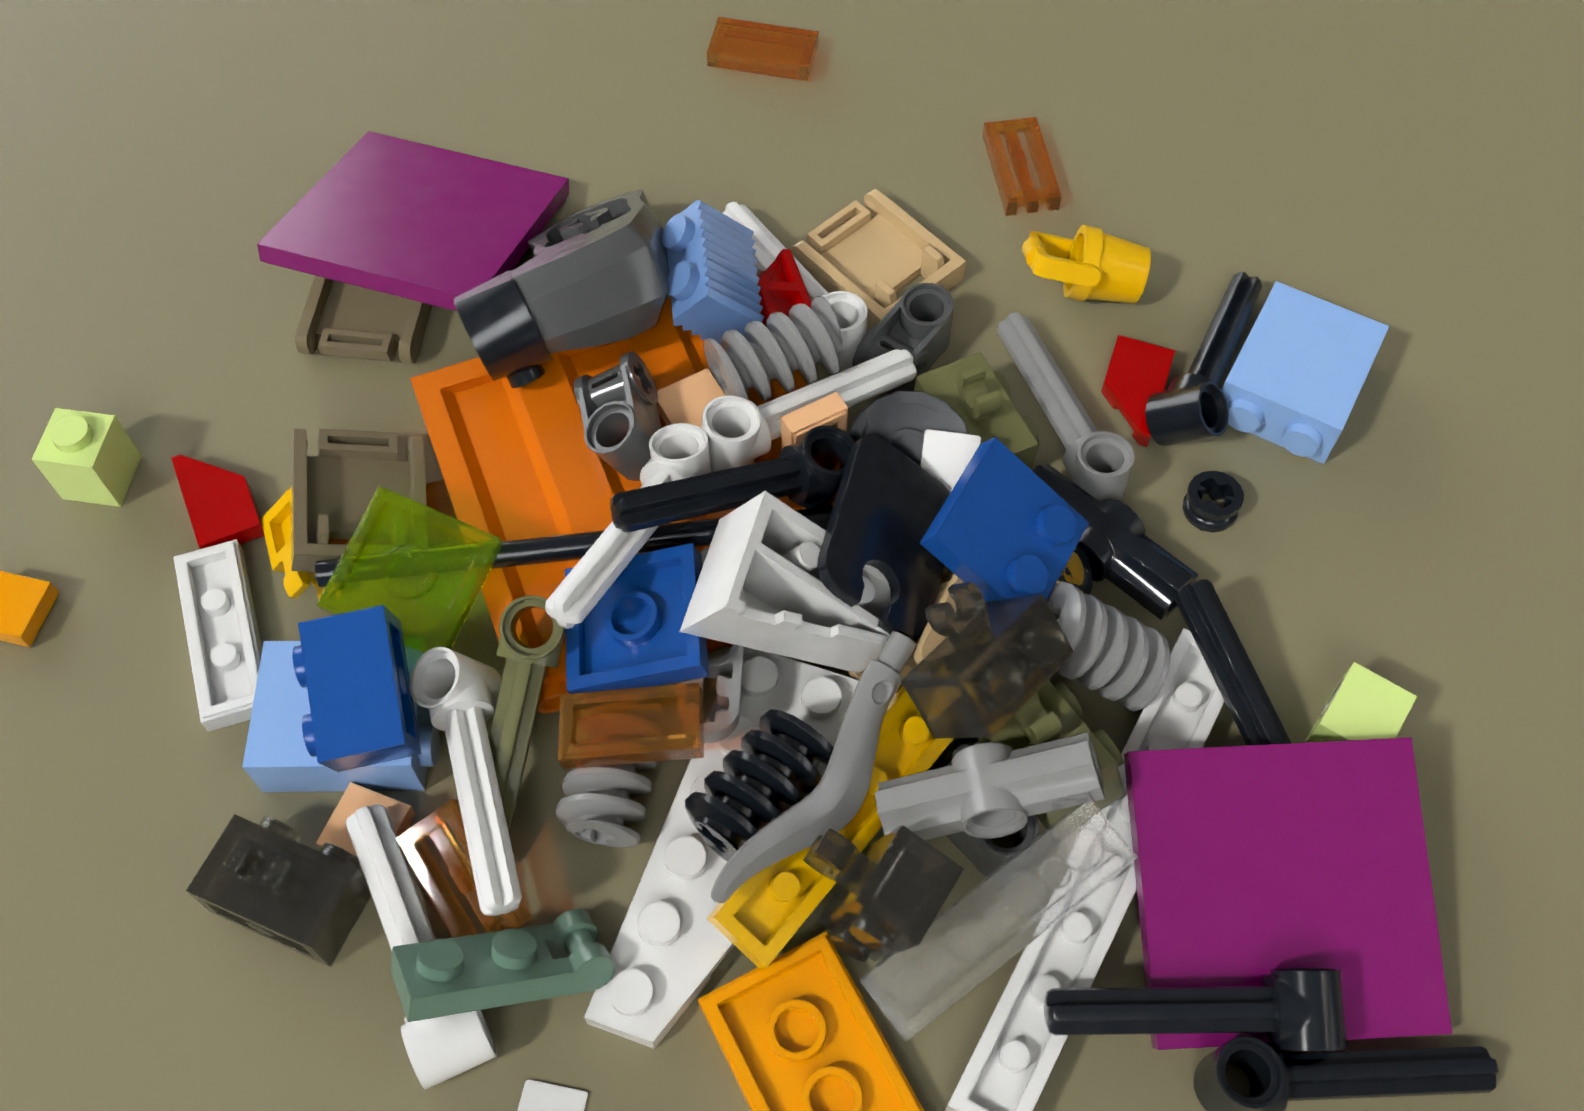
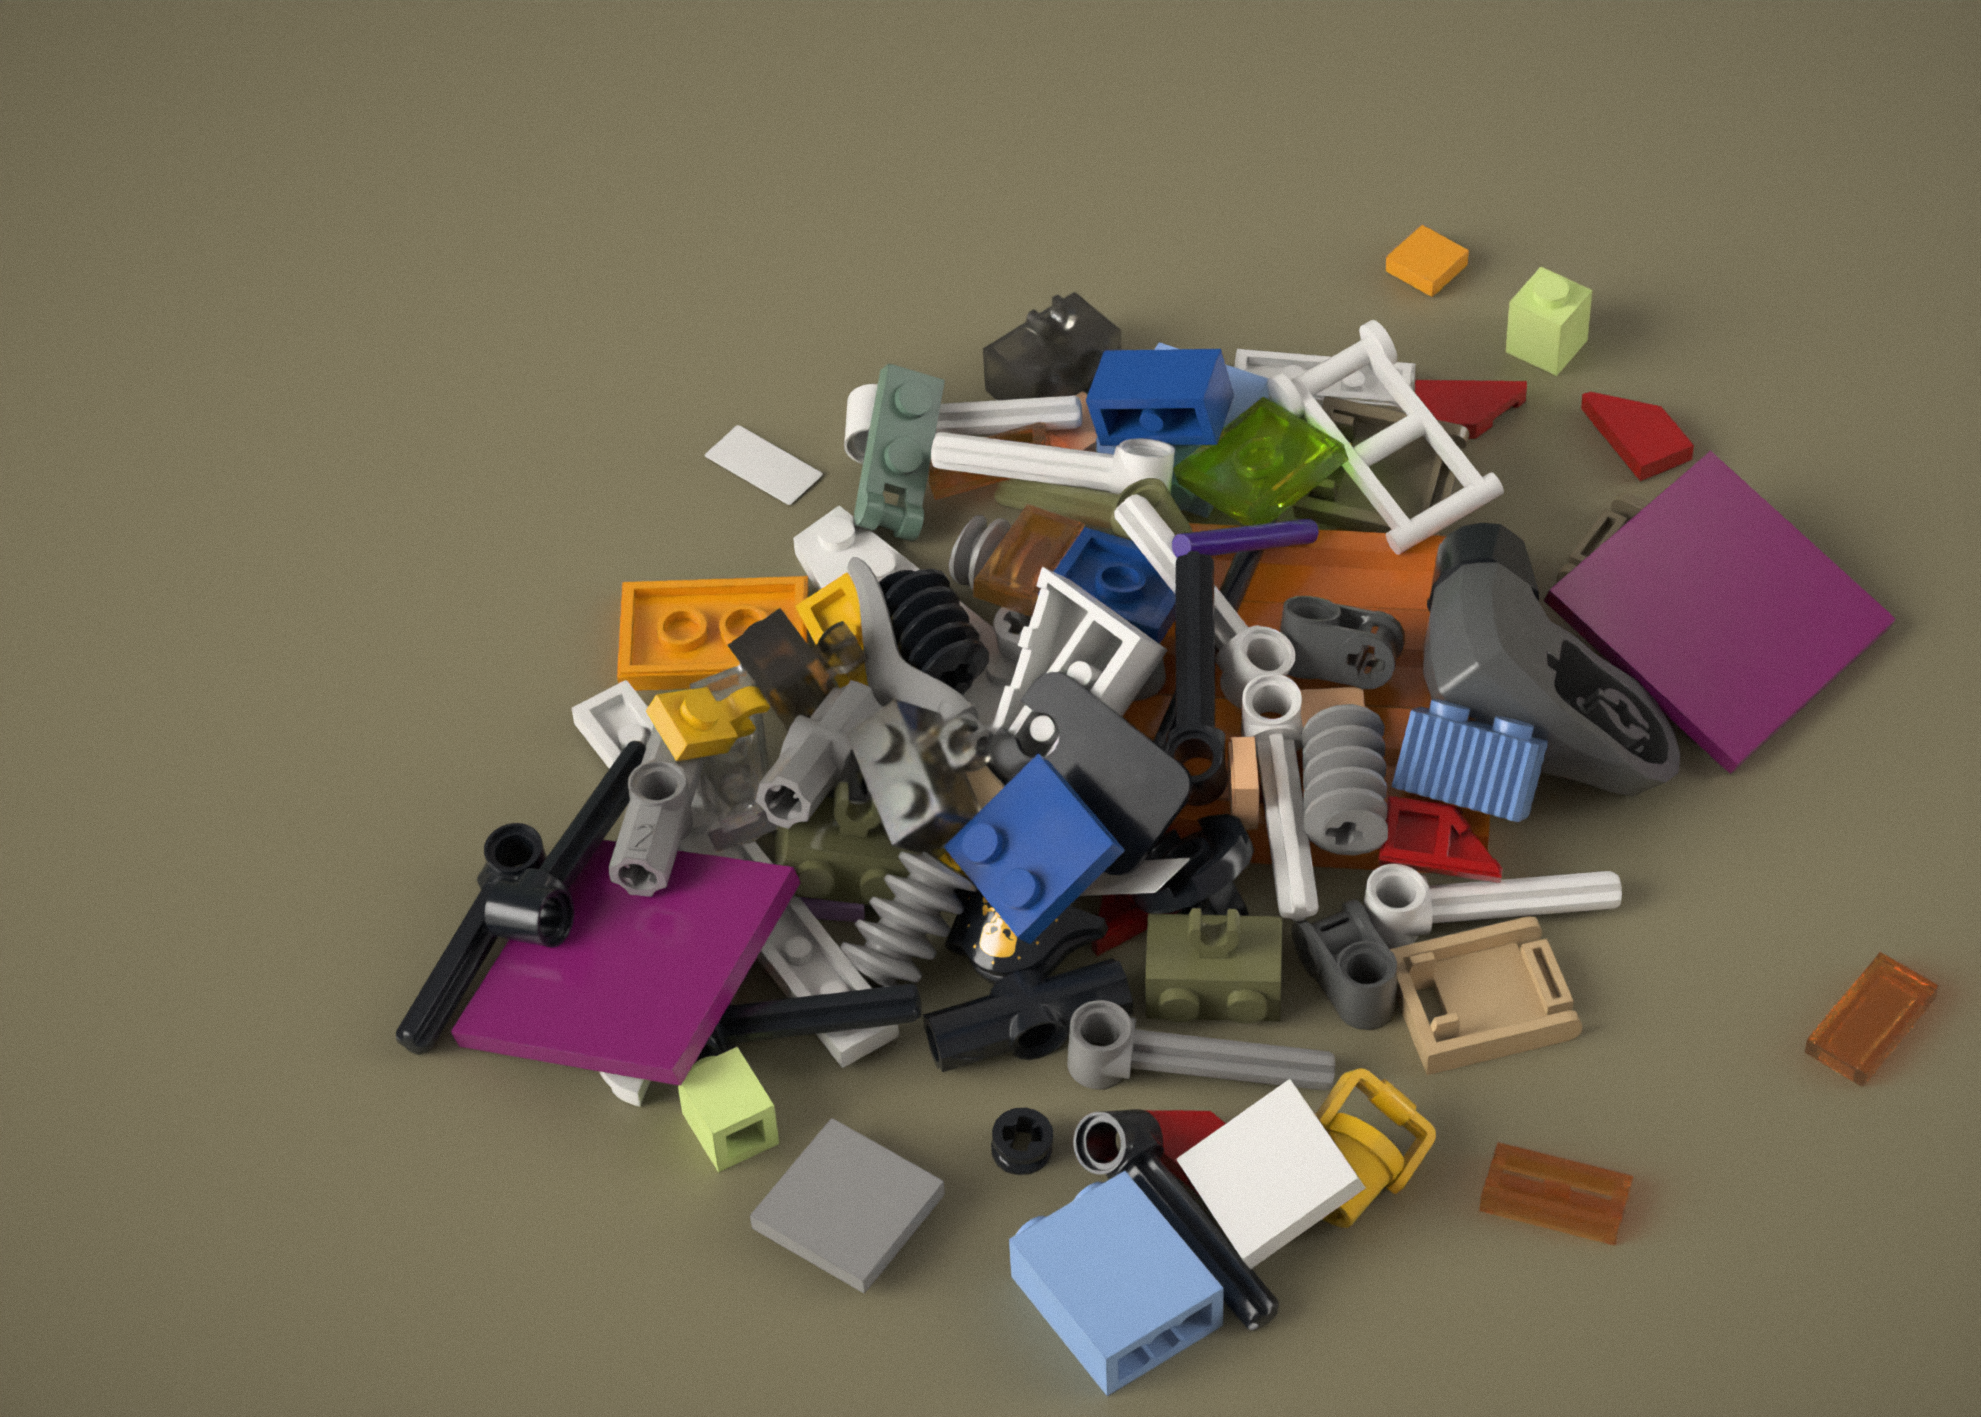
camera: 120 degrees right, 10 degrees down
none -> light grey piece [609,725,706,897]
none -> yellow plate [646,686,770,761]
none -> light grey tile [750,1118,945,1294]
none -> dark purple bar [1172,519,1318,558]
none -> white tile [1176,1079,1366,1269]
none -> white piece [1267,320,1504,555]
none -> red tile [1581,391,1694,481]

